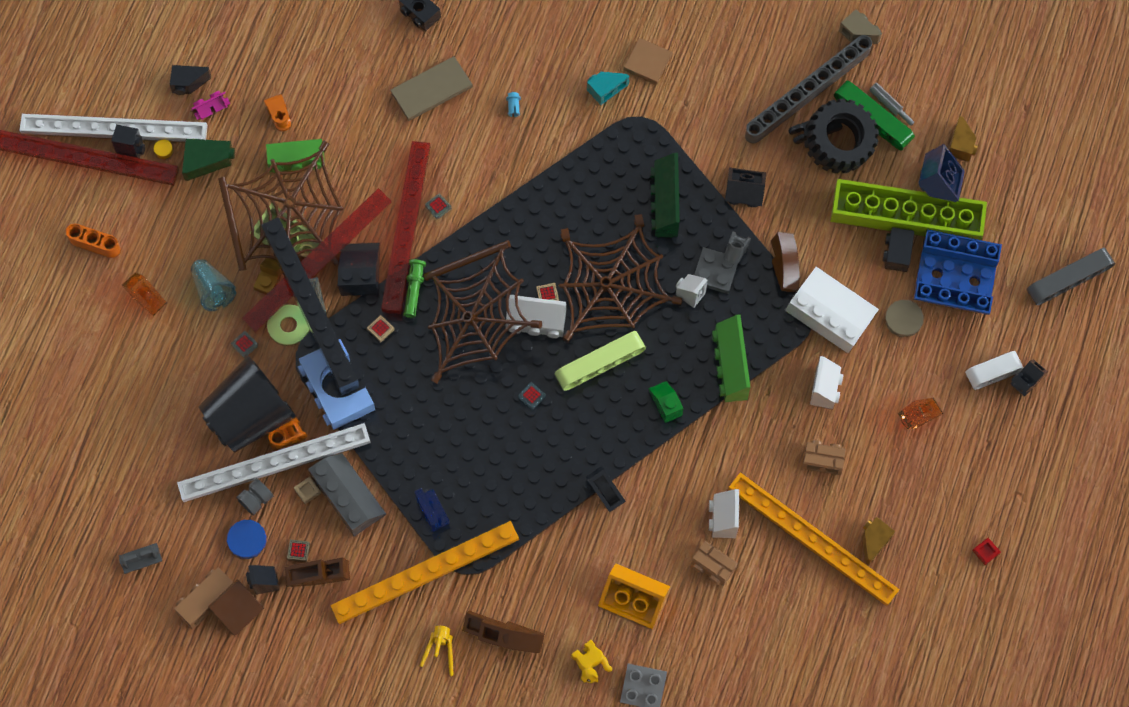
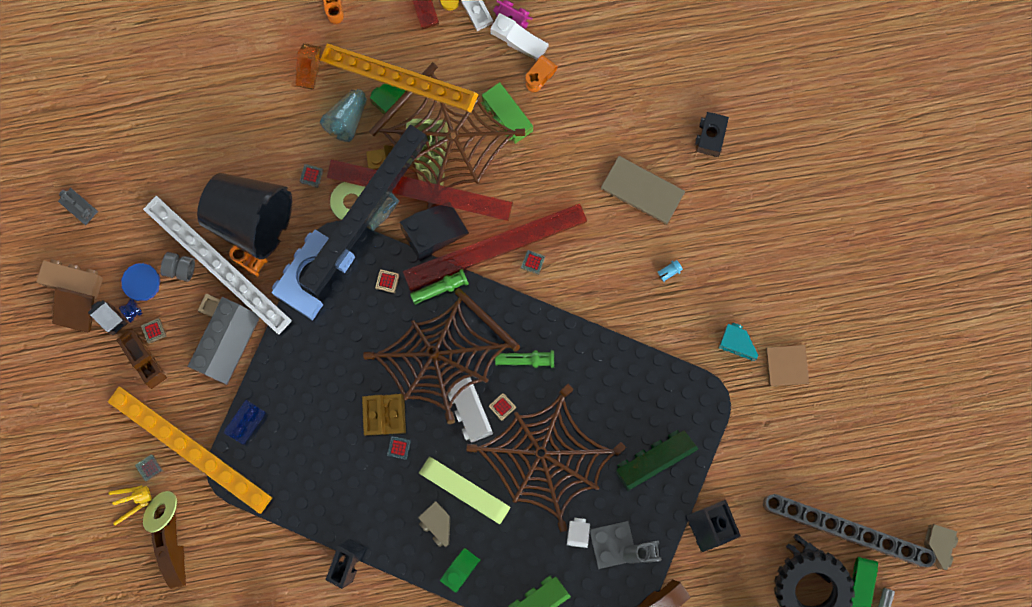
camera: 65 degrees right, 10 degrees up
dark green slope [182,139,235,181] -> none
none -> clear blue wheel [119,298,143,323]
none -> clear light blue tile [135,454,163,482]
none -> yellowish green gear [143,491,177,532]
none -> light orange plate [320,43,478,113]
none -> pearl gold slope [362,394,406,436]
none -> green slope [370,84,406,114]
none -> dark tan slope [419,502,450,547]
none -> white slope [490,13,548,60]
none -> bright green pin [495,350,554,368]

